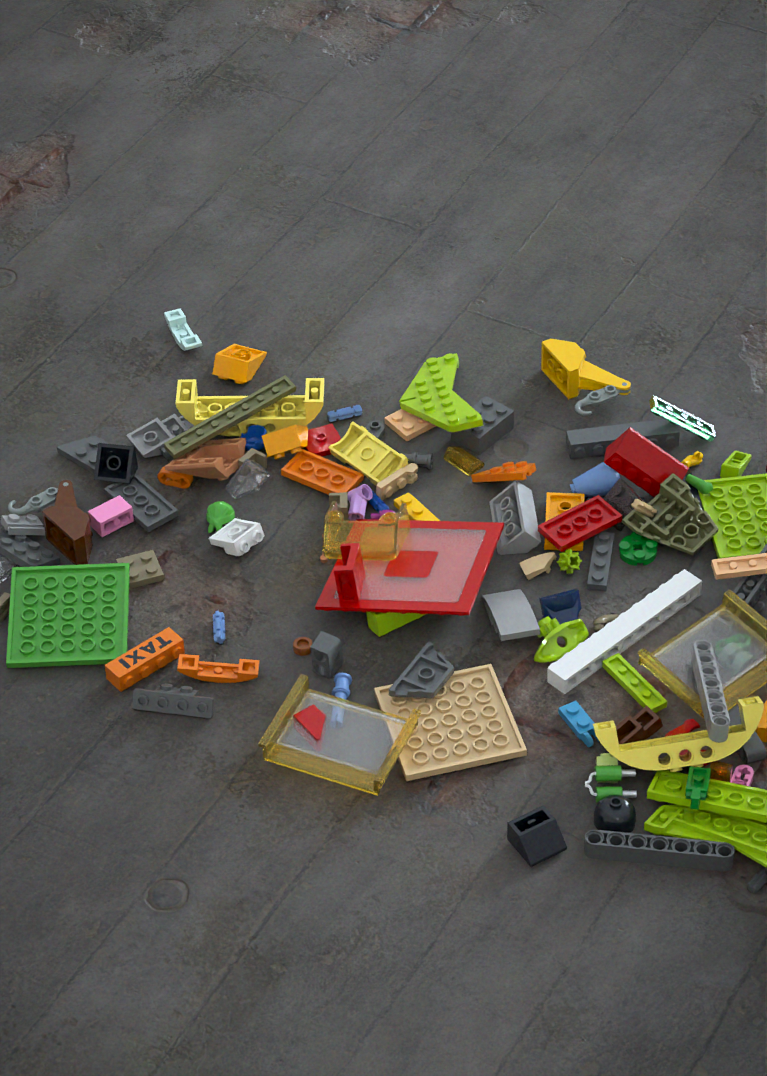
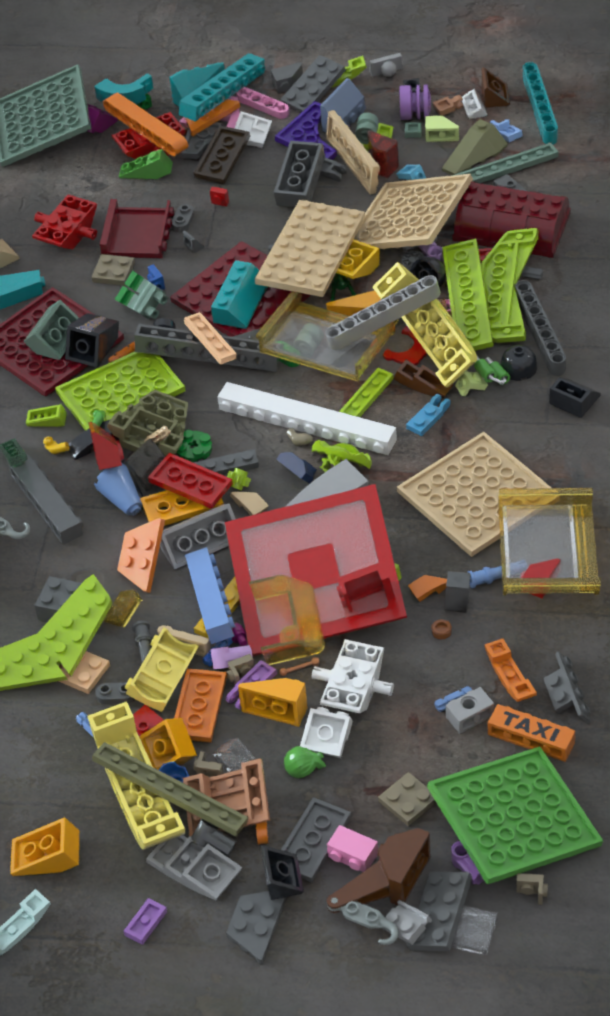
camera: 110 degrees left, 5 degrees up
dark grey wing [389,641,454,698] -> none
green hinge [685,766,711,810] -> none
none -> medium lavender plate [124,898,167,945]
none -> medium blue brick [185,547,235,644]
none -> medium lavender hinge [226,660,277,710]
none -> light orange slope [238,678,308,727]
none -> white slope [312,640,394,713]
none -> orange slope [408,575,447,602]
none -> light grey brick [446,687,494,734]

